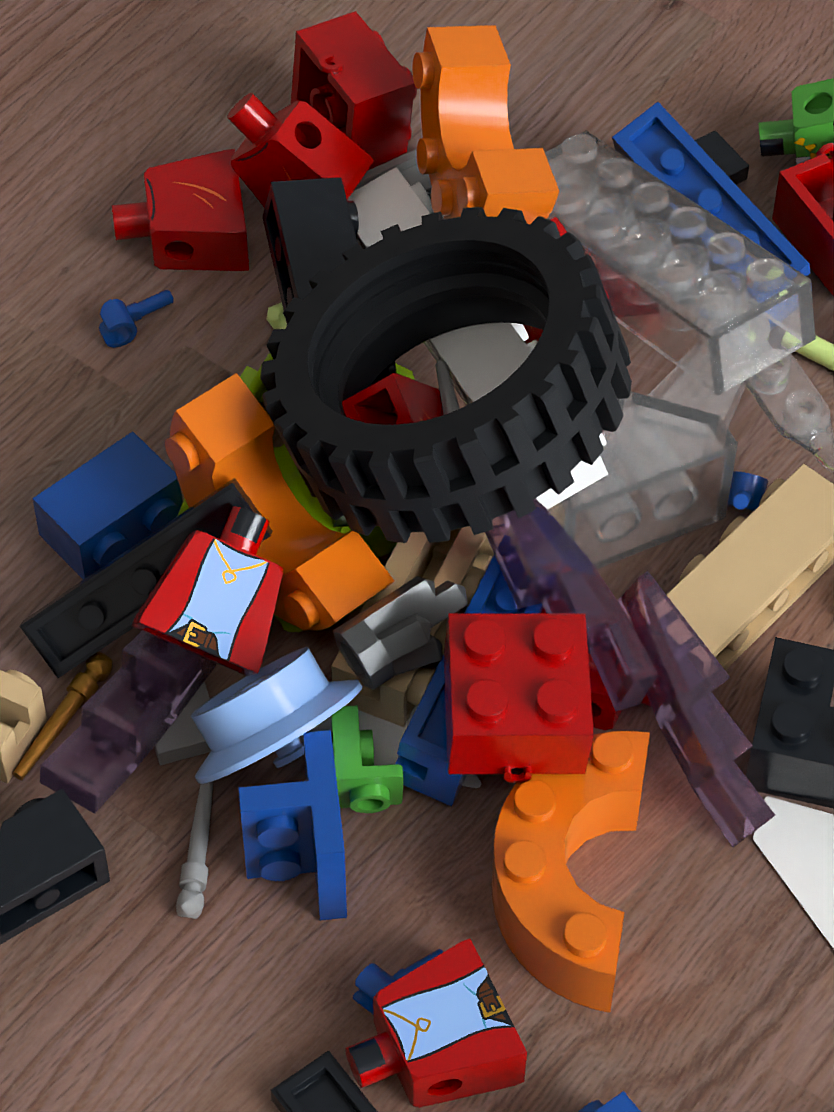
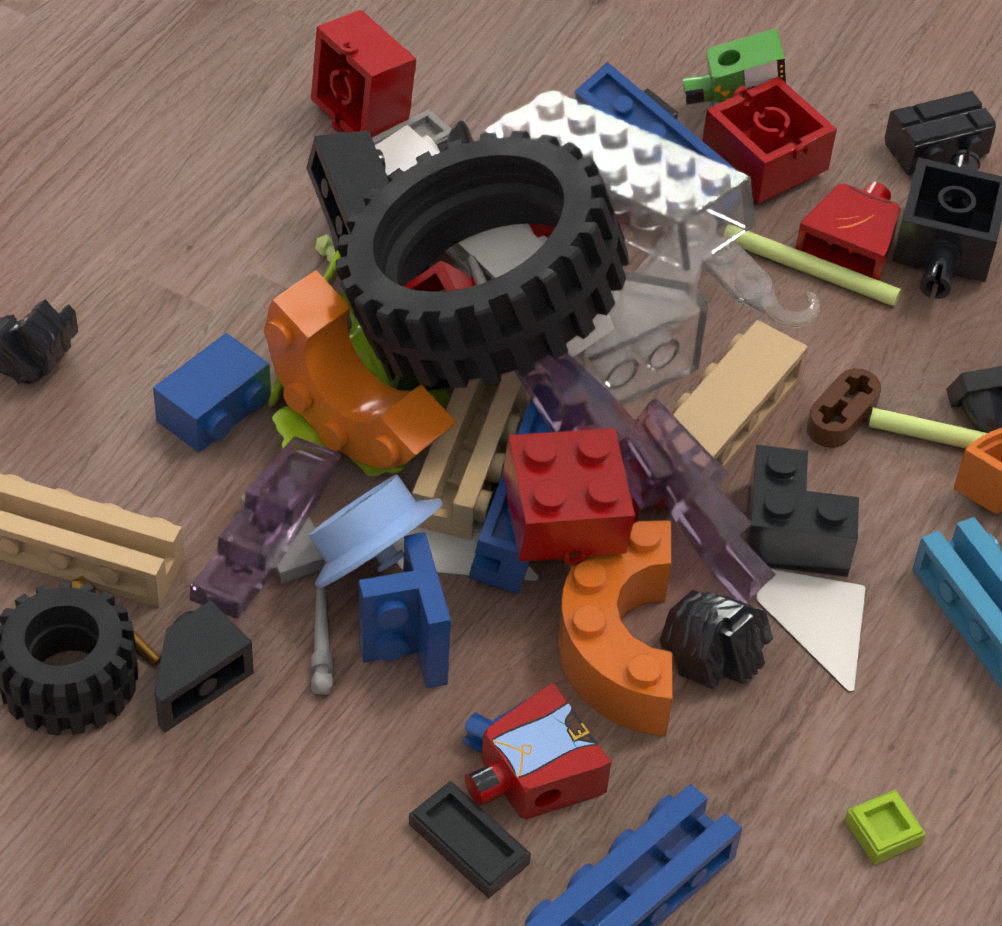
camera: 10 degrees left, 5 degrees down
pearl gold piece [12,651,112,780] -> none
black tile [19,478,272,678] -> none
blue hand [99,290,174,348] -> none
red torso [112,149,249,271] -> none
torso [132,506,283,676] -> none
red torso [227,92,374,208] -> none
bright green bracket [331,705,404,813] -> none
dark grey rock [333,576,467,690] -> none
orange brick [412,25,559,224] -> none
blue hand [724,471,769,511] -> none
none -> black hair [660,590,773,689]

